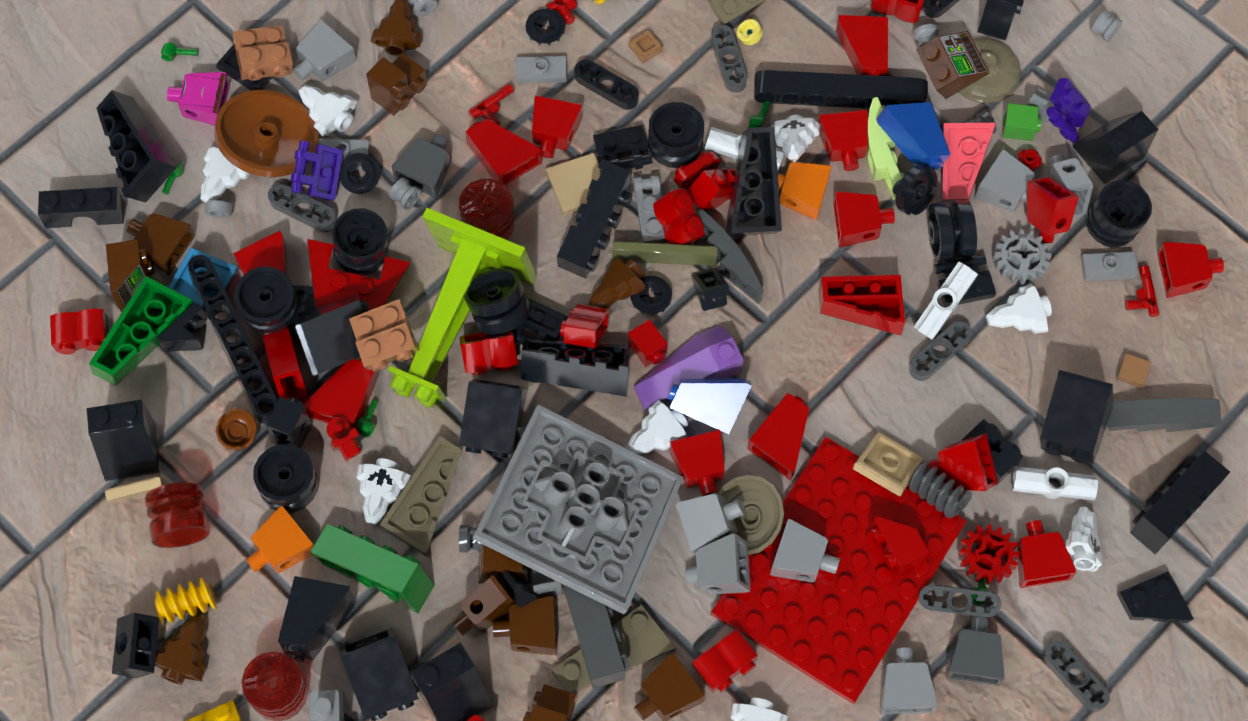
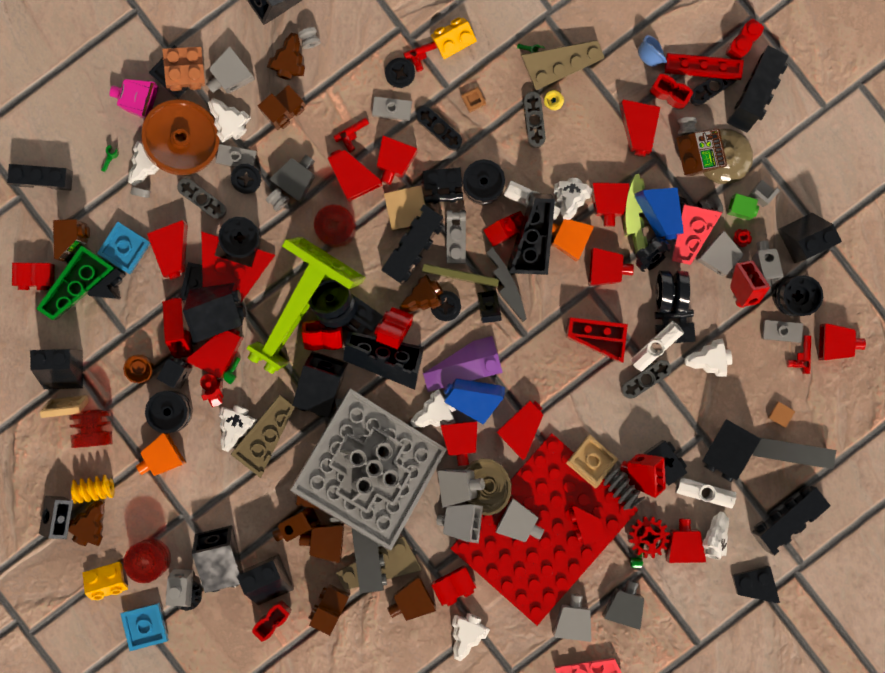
camera: 10 degrees right, 20 degrees up
black wedge [96,90,177,203] -> none
reddish brown torso [127,213,195,275] -> none
green hand [161,42,198,62] -> none
black beam [188,255,278,424] -> none
black wheel [235,267,298,333] -> none
black slope [278,576,356,662] -> none
dark purple plate [290,141,343,201] -> none
green wedge [310,524,435,613] -> none
nougat plate [349,299,419,372] -> none
dark grey wheel [459,525,483,553] -> none
black slope [503,570,537,608] -> none
red brick [628,319,668,367] -> none
red brick [653,188,705,245] -> none
red plate [674,151,721,189] -> none
green hand [748,101,771,128] -> none
black beam [754,70,928,109] -> none
dark grey beam [919,585,1002,617] -> none
light grey gear [993,229,1051,285] -> none
dark grey beam [1043,641,1110,712] -> none
dark purple plate [1046,78,1091,143] -> none
light grey wheel [1091,10,1123,42] -> none

